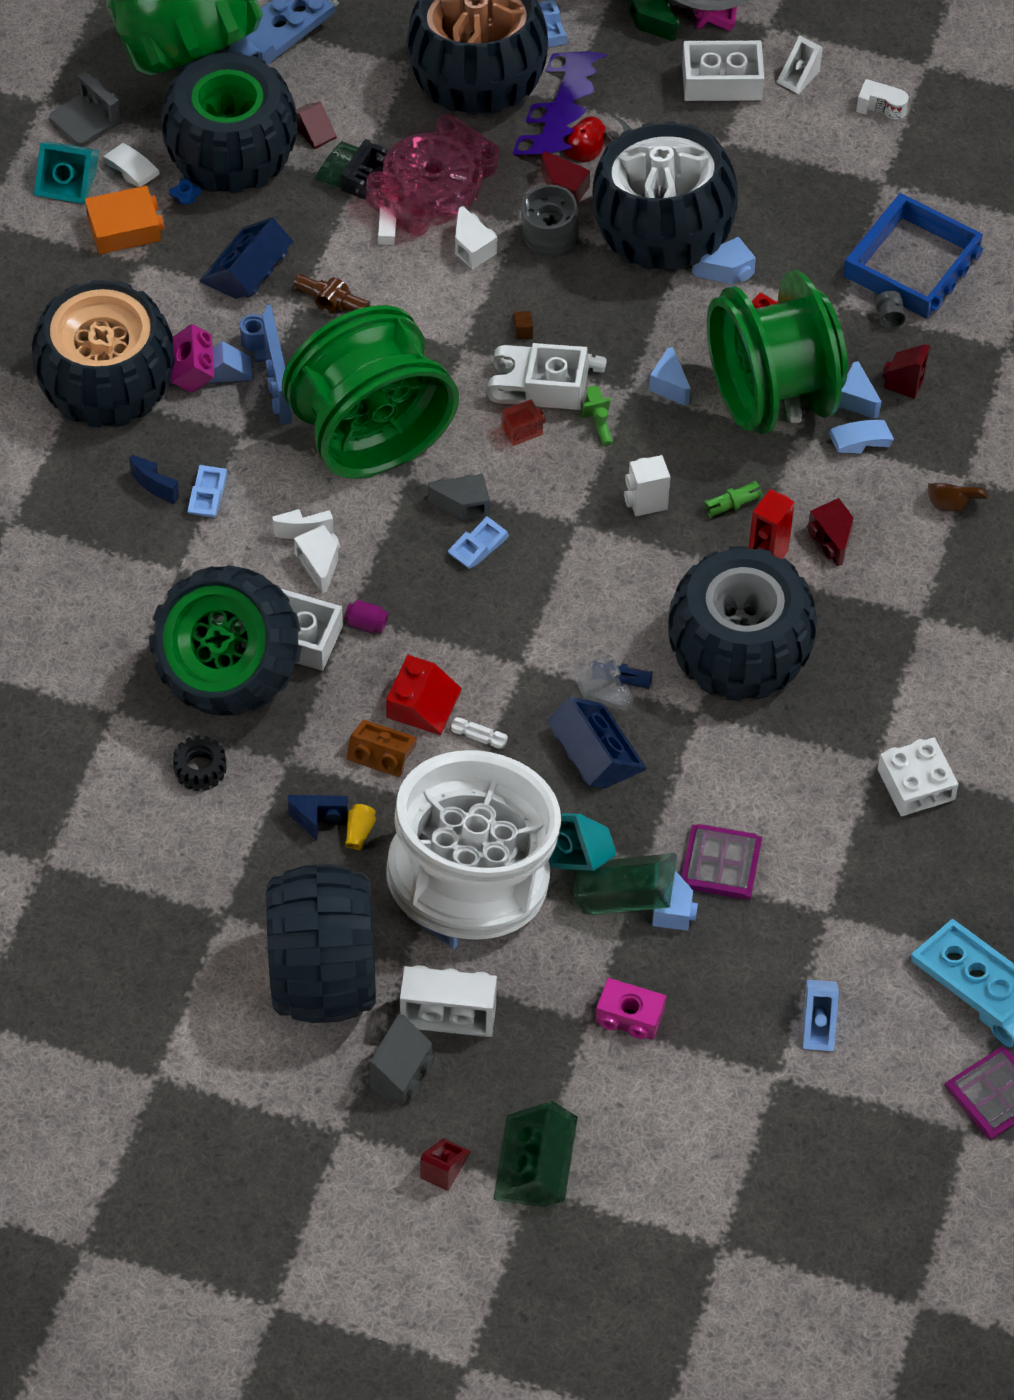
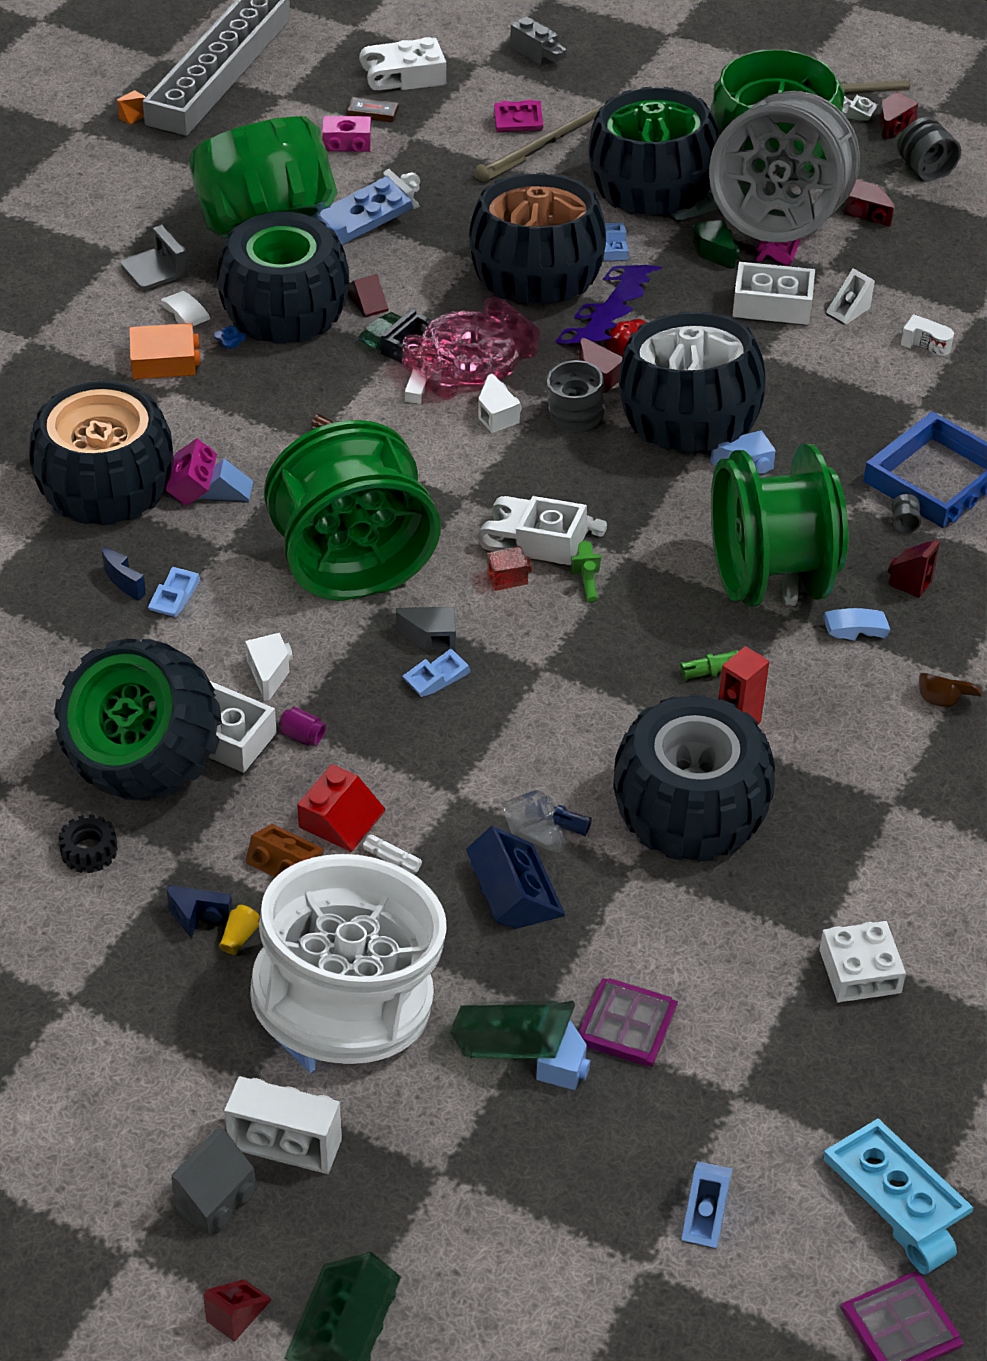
camera: 10 degrees right, 10 degrees down
teal slope [34,141,99,204] -> none
dark blue slope [199,217,293,299] -> none
medium blue hinge [240,304,292,424] -> none
black wheel [266,864,376,1023] -> none
white slope [272,509,334,539] -> none
reddish brown piece [514,311,533,339] -> none
teal slope [549,813,617,871] -> none
dark pink brick [595,978,666,1040] -> none
white brick [624,455,670,517] -> none
light blue slope [649,347,690,405] -> none
dark red slope [807,498,854,566] -> none
light blue slope [839,361,881,419] -> none

